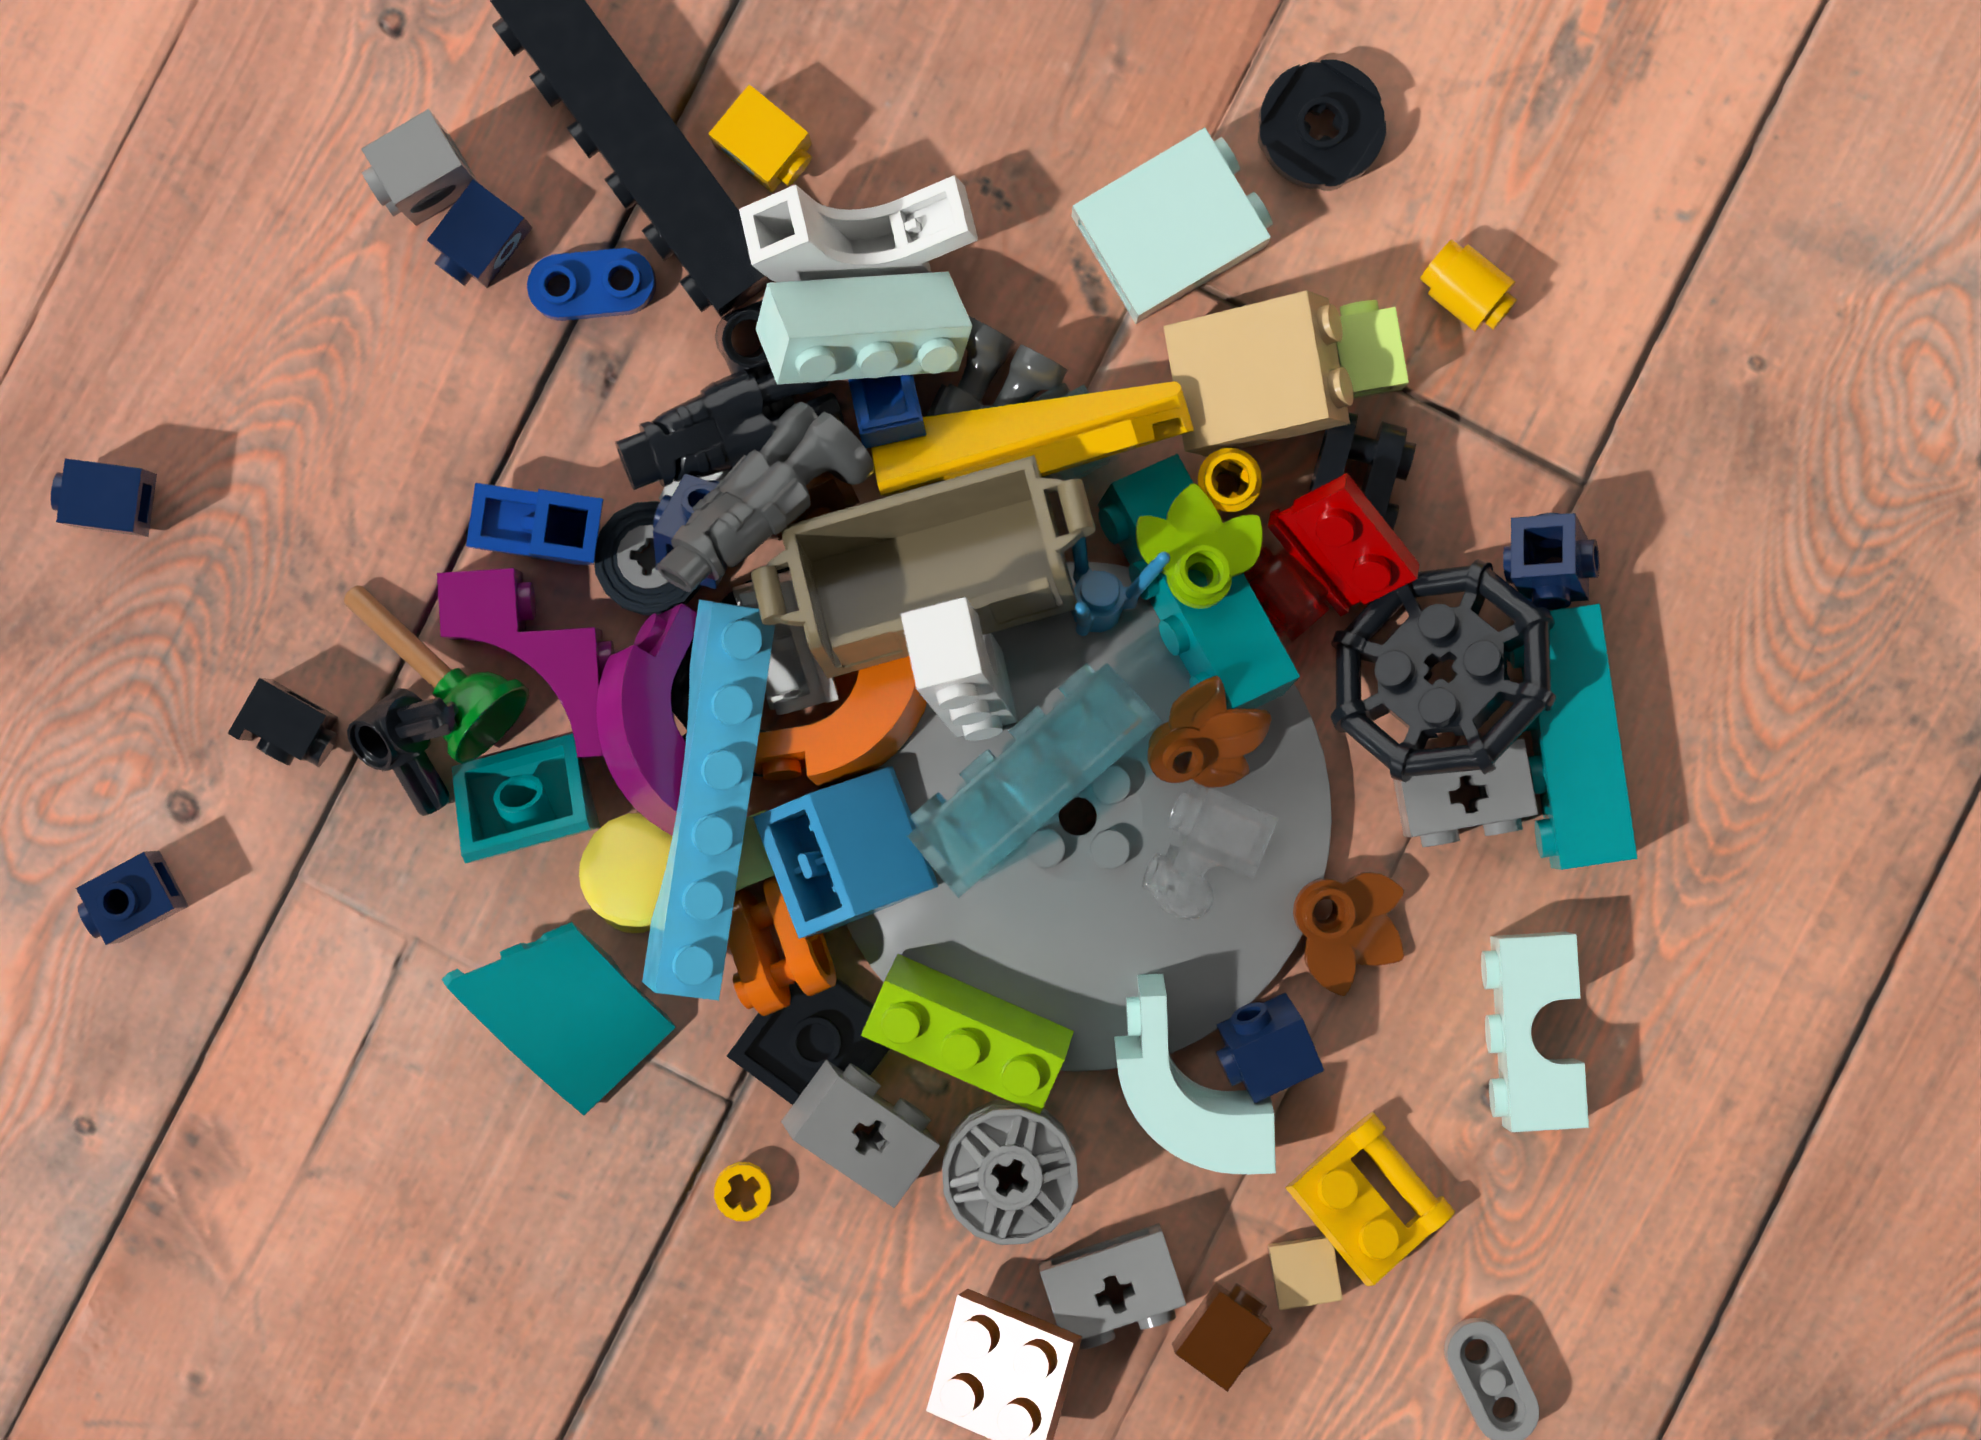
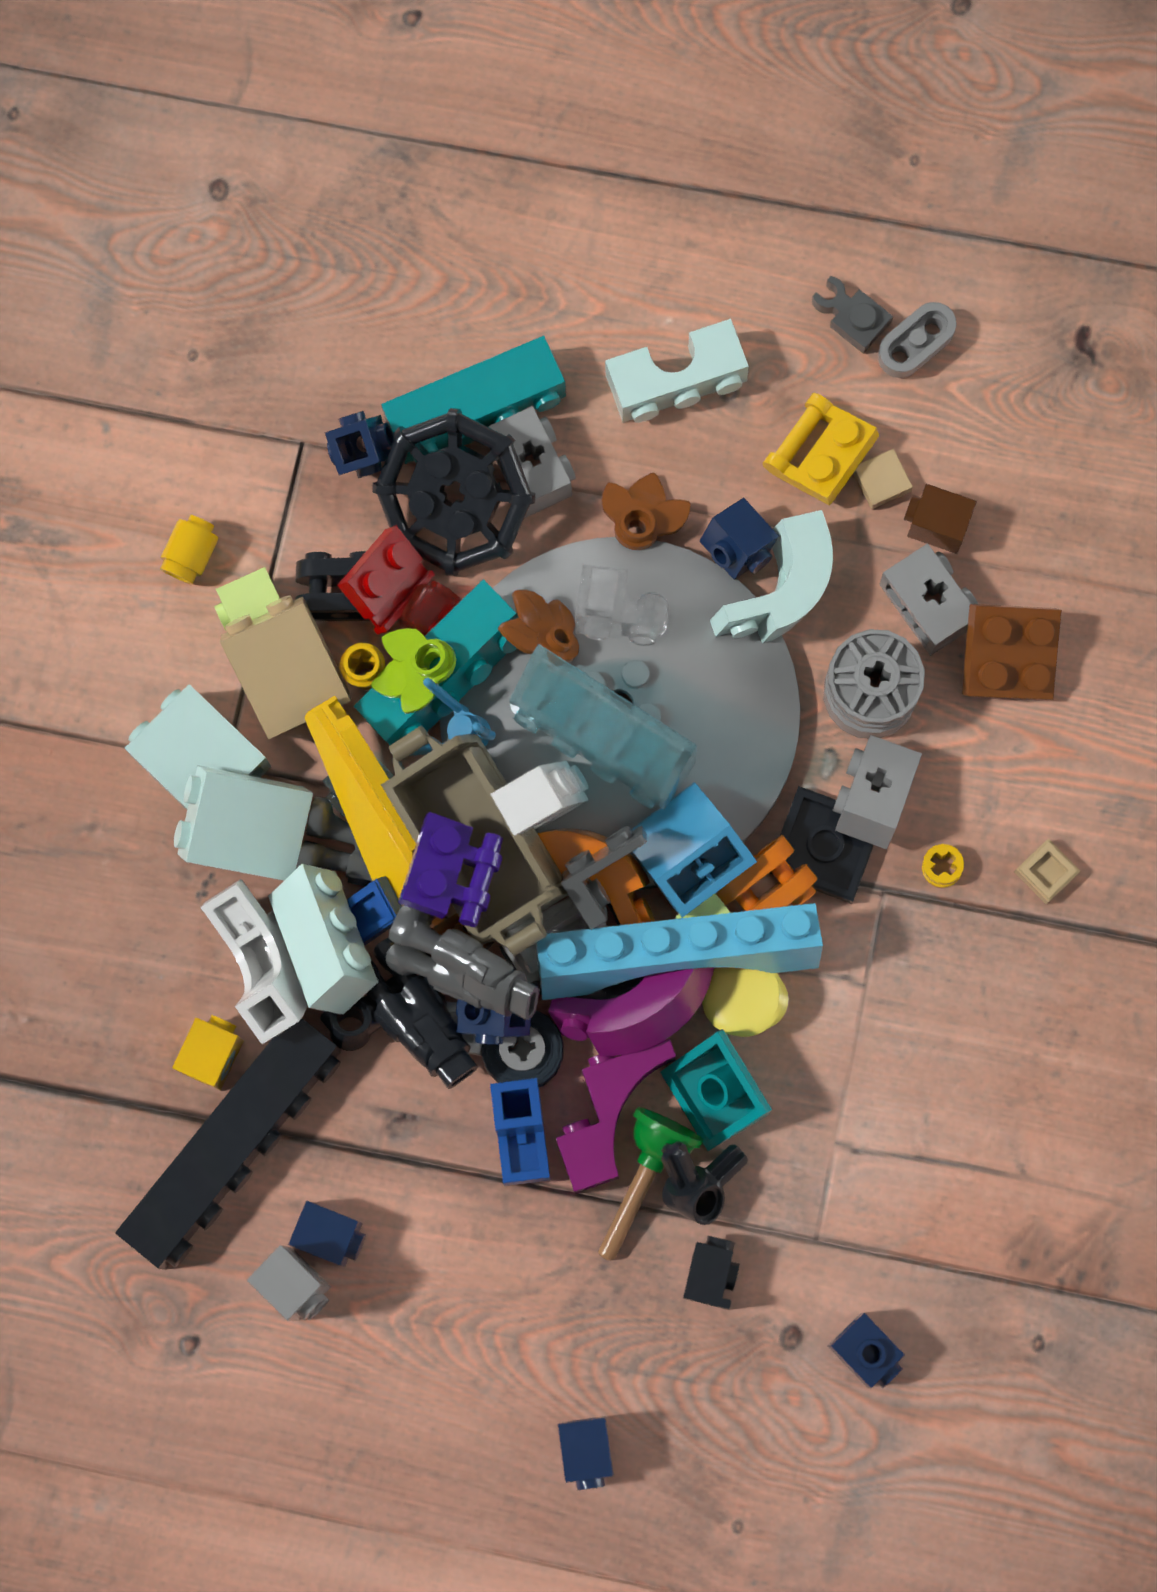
camera: 100 degrees left, 10 degrees down
teal slope [442,922,676,1115] -> none
blue plate [527,248,656,321] -> none
lime brick [861,954,1074,1114] -> none
black plate [1258,60,1386,191] -> none
none -> light aqua brick [174,765,313,880]
none -> dark purple plate [398,812,503,927]
none -> dark grey bracket [561,826,647,930]
none -> dark grey plate [812,276,893,354]
none -> tan tile [1014,838,1081,904]

